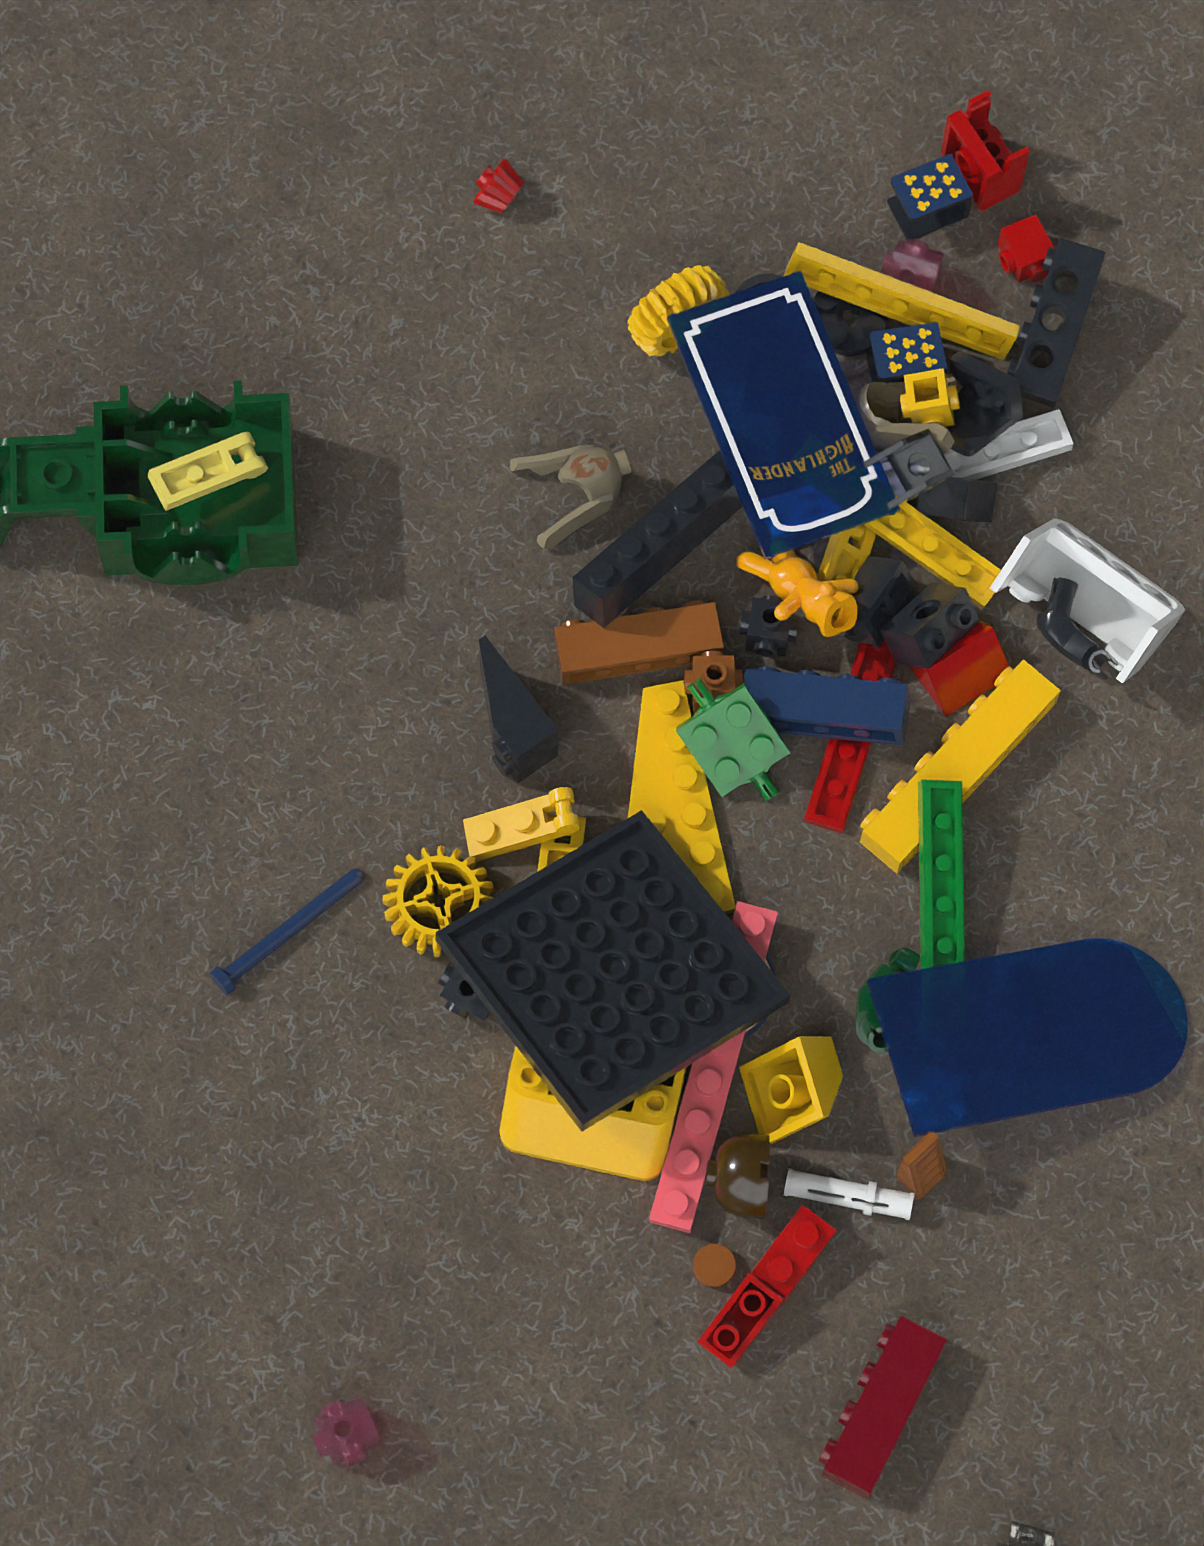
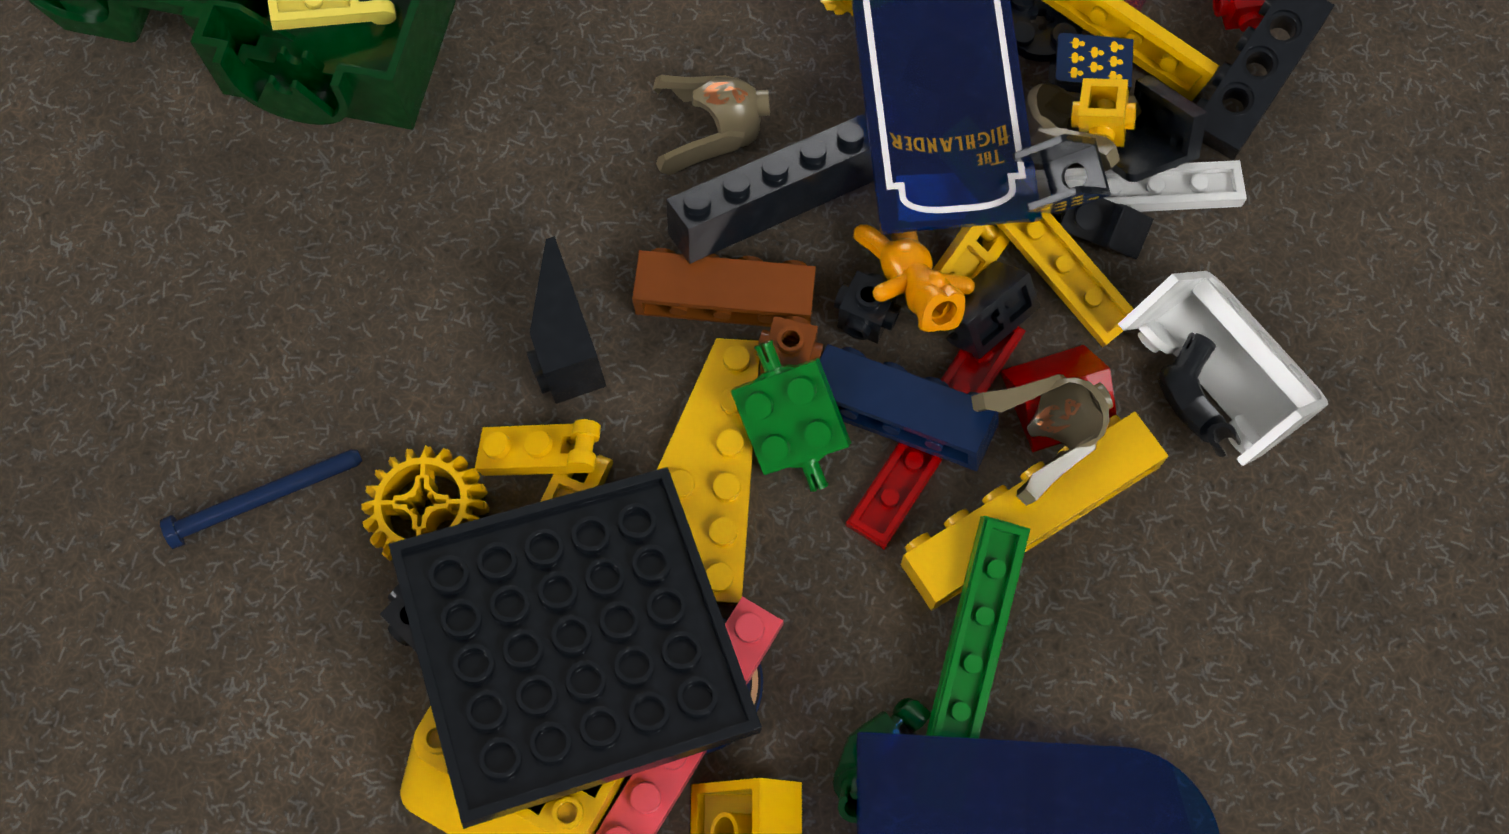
camera: 20 degrees right, 0 degrees up
black brick [880,582,980,669] -> none
none -> dark tan piece [971,374,1113,506]

